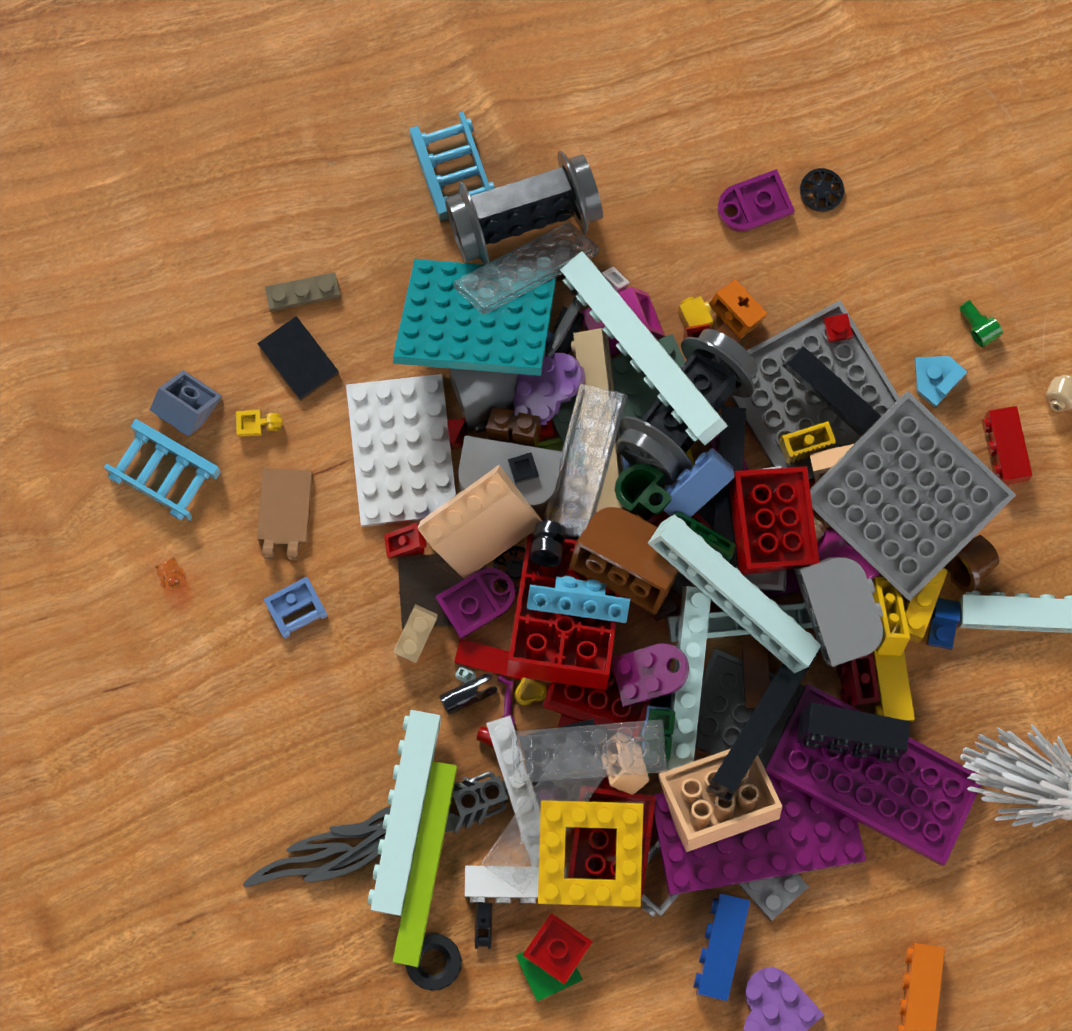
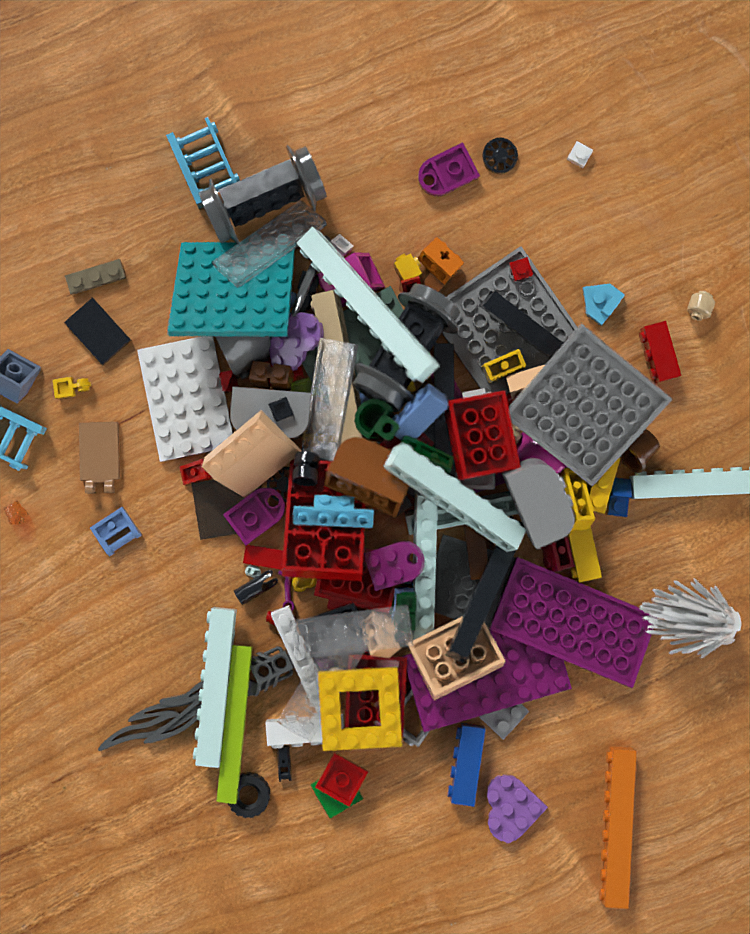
camera: 10 degrees left, 10 degrees up
tan brick [394,604,438,663] -> none
black brick [796,703,911,763] -> none
green pin [959,300,1003,348] -> none
none -> white plate [567,141,593,168]

